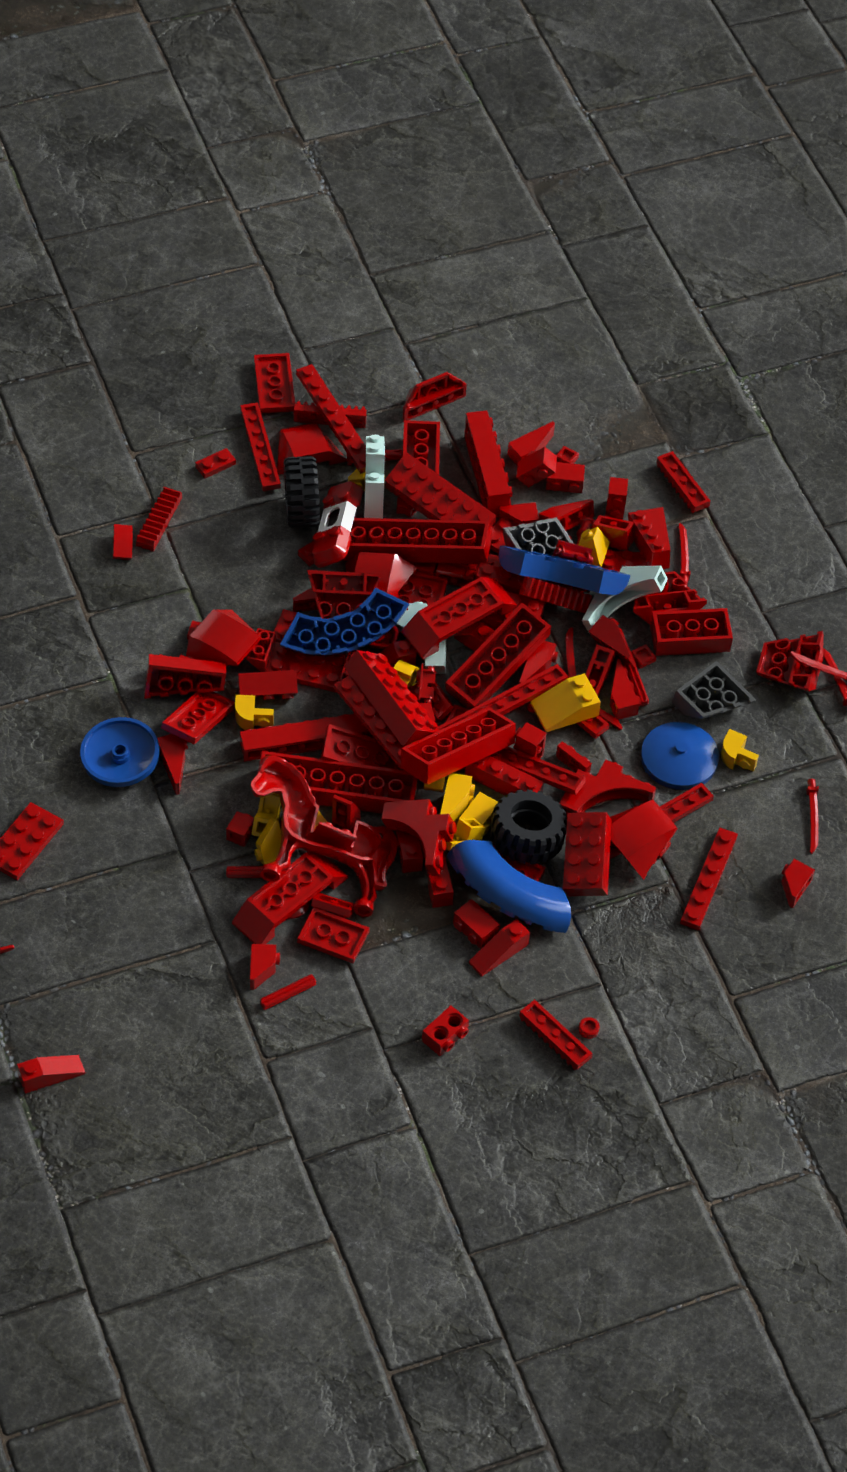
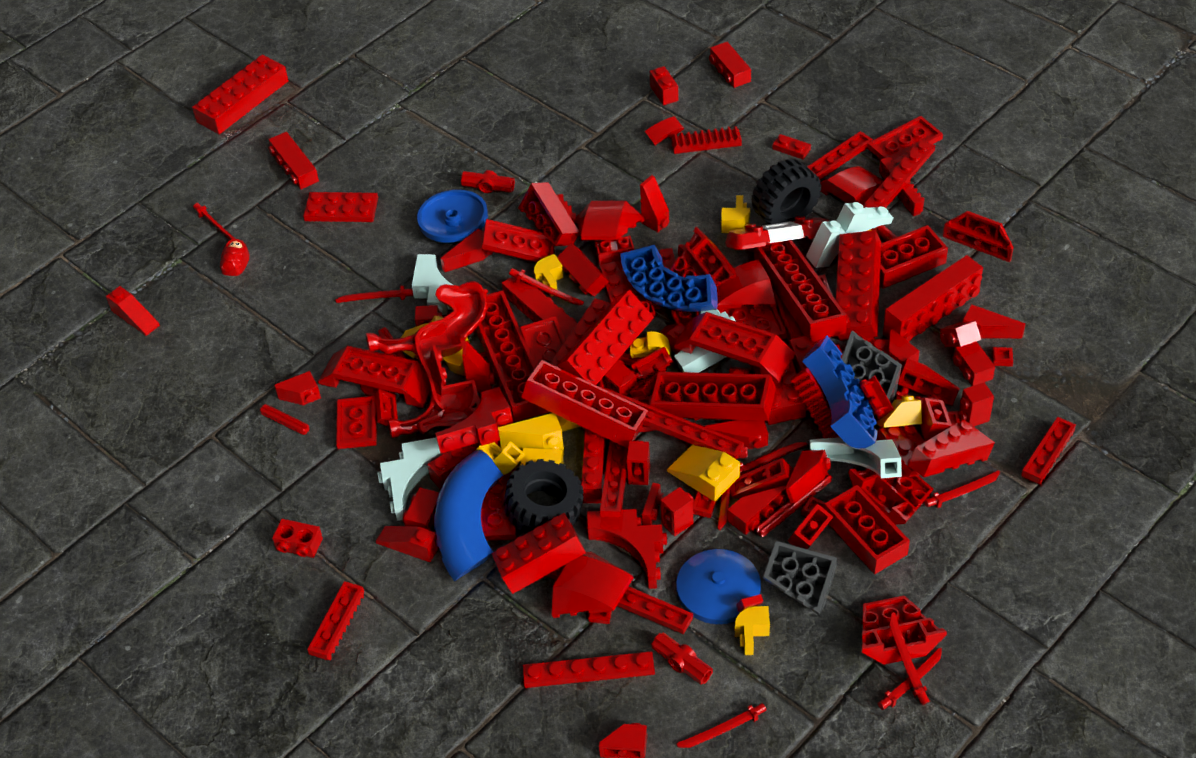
camera: 70 degrees right, 5 degrees down
red tile [578,1017,600,1039] -> none
none -> red piece [220,239,250,276]
none -> red sword [336,286,413,303]
none -> light aqua arch [378,438,444,521]
none -> light aqua arch [412,254,453,315]
none -> red piece [461,170,515,193]
none -> red sword [509,268,584,305]
none -> red slope [640,175,670,232]
none -> red brick [649,66,678,106]
none -> red piece [651,632,713,685]
none -> red brick [661,487,694,537]
none -> red brick [709,42,751,88]
none -> yellow brick [721,195,750,233]
none -> red tile [736,594,763,612]
none -> red brick [787,504,834,549]

